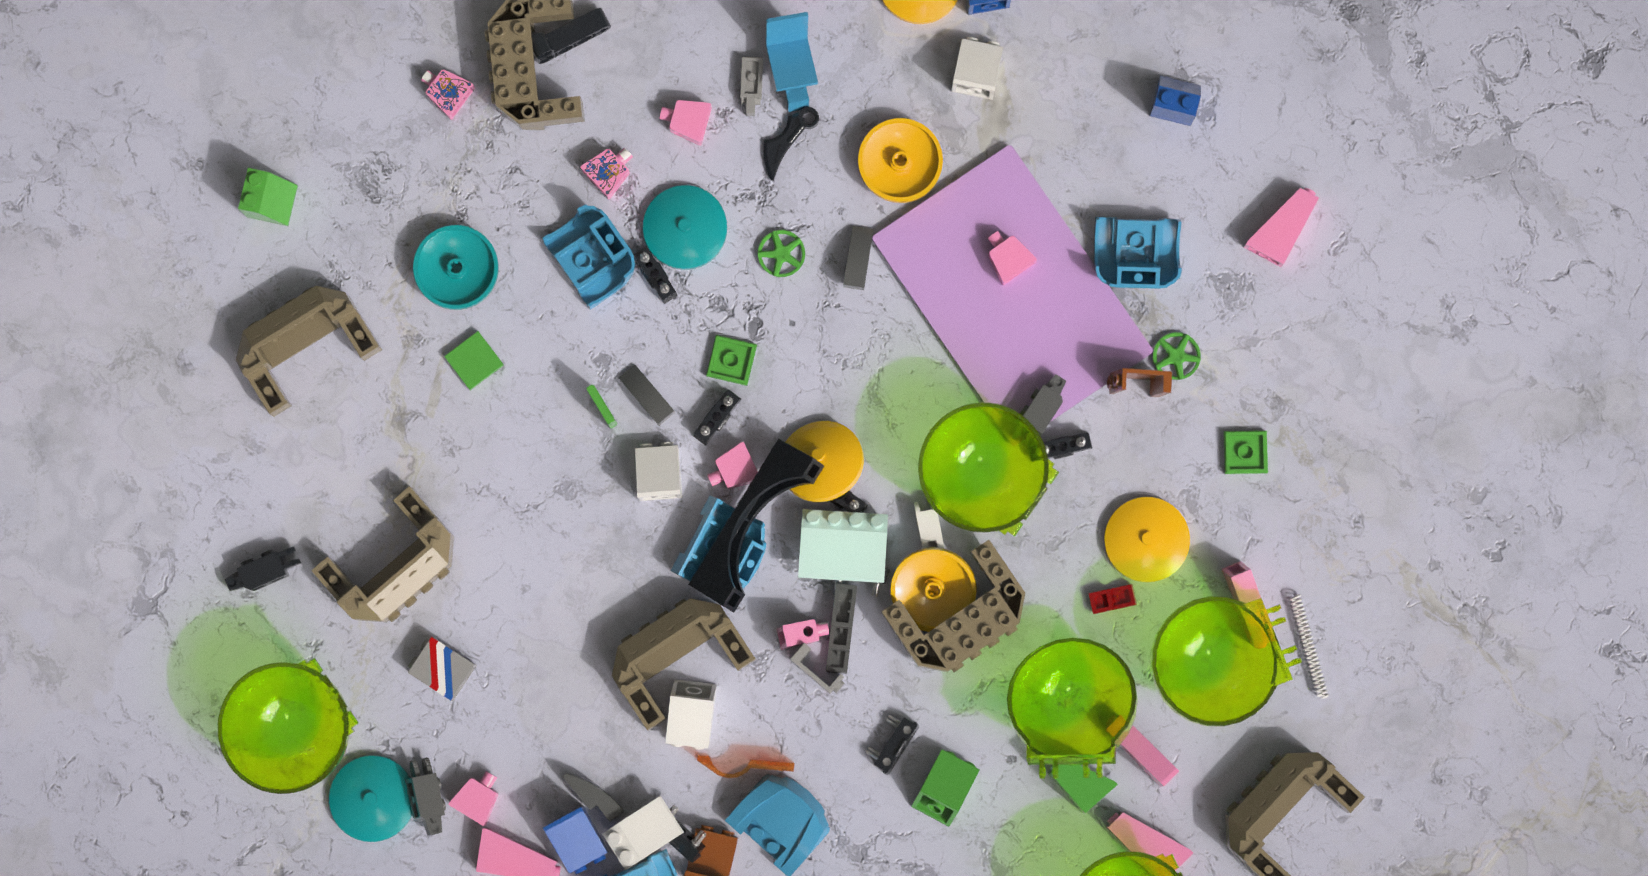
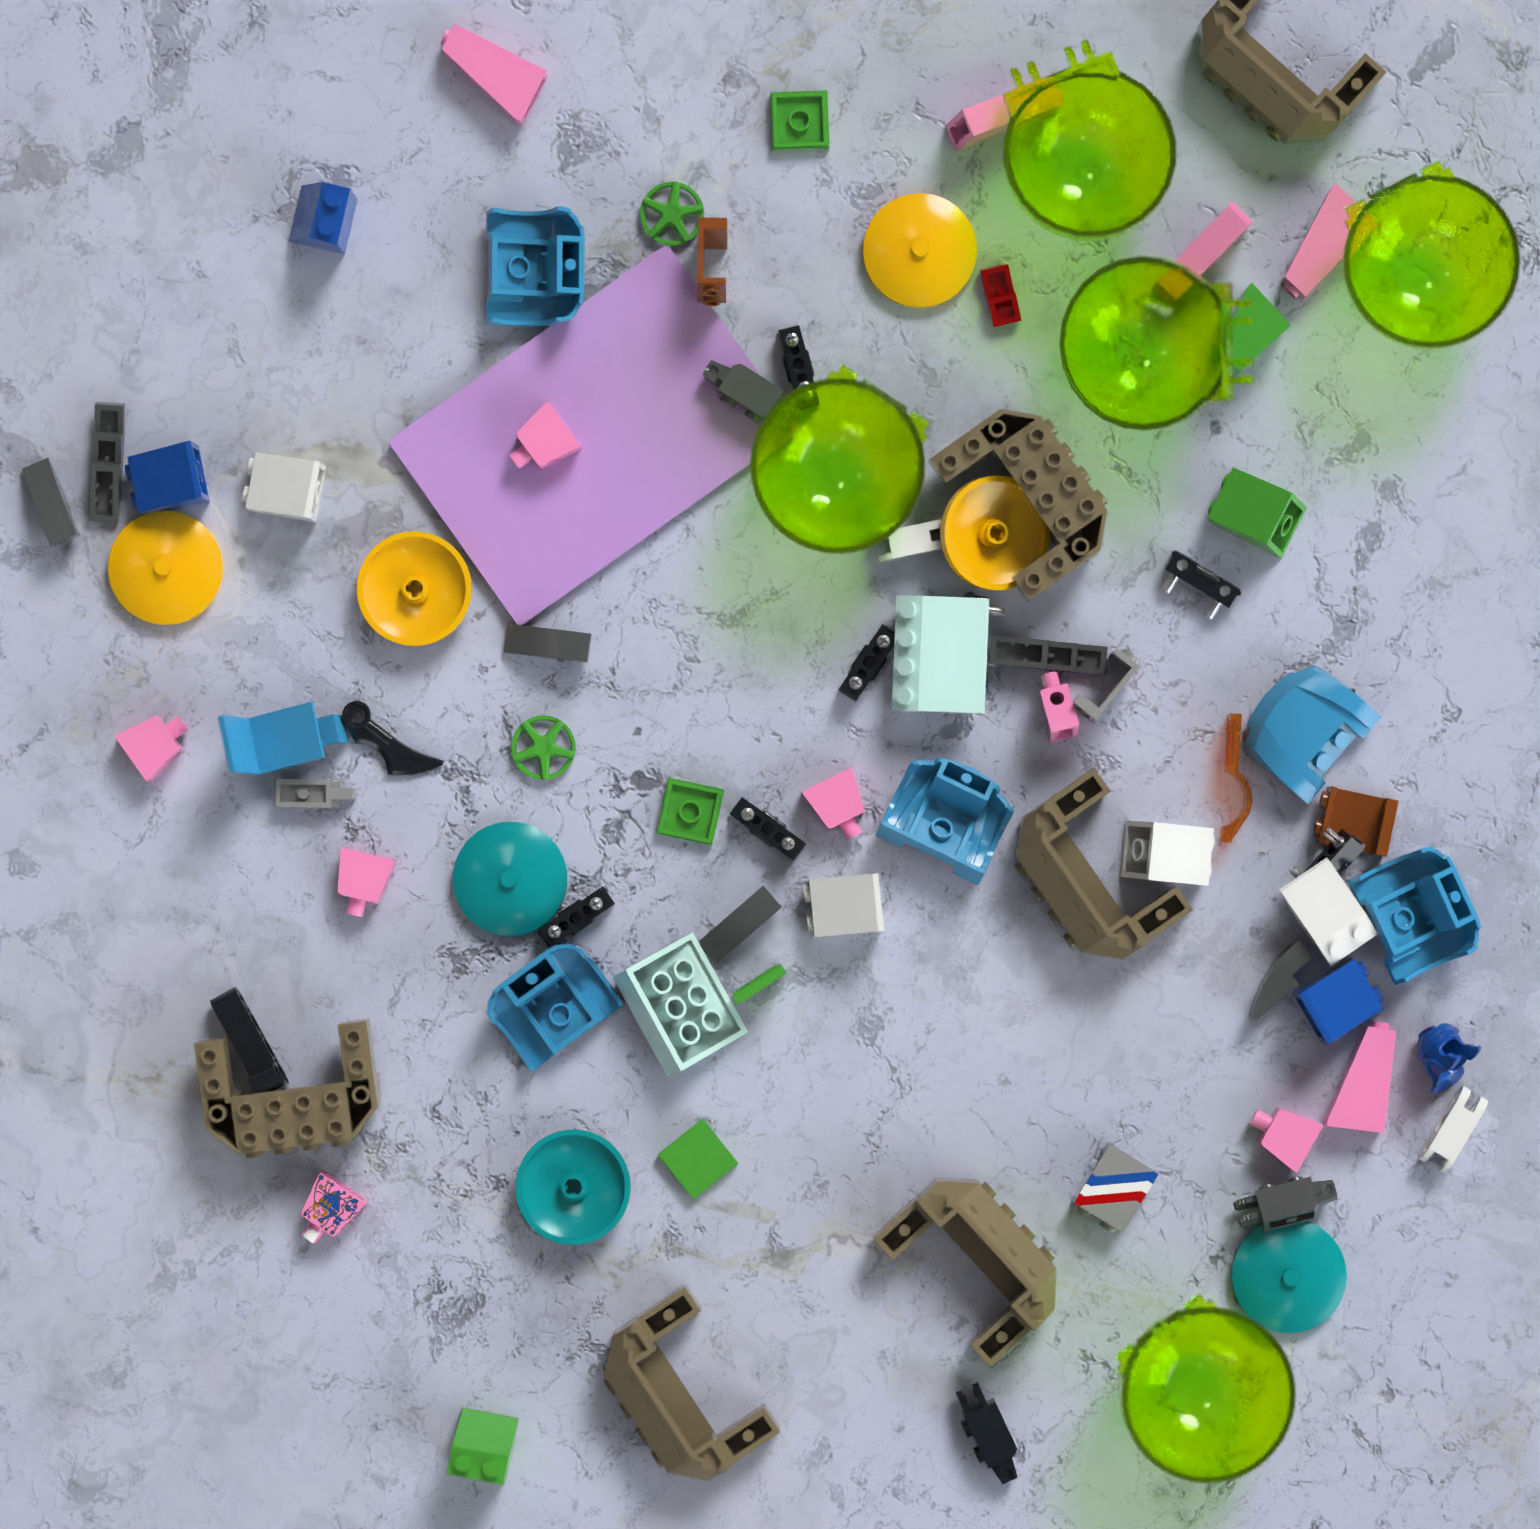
camera: 90 degrees left, 5 degrees up
torso [580,148,633,200] -> none
black arch [688,438,824,613] -> none
yellow dish [786,421,864,502] -> none
white piece [1290,594,1329,699] -> none
none -> light aqua slope [613,932,748,1077]

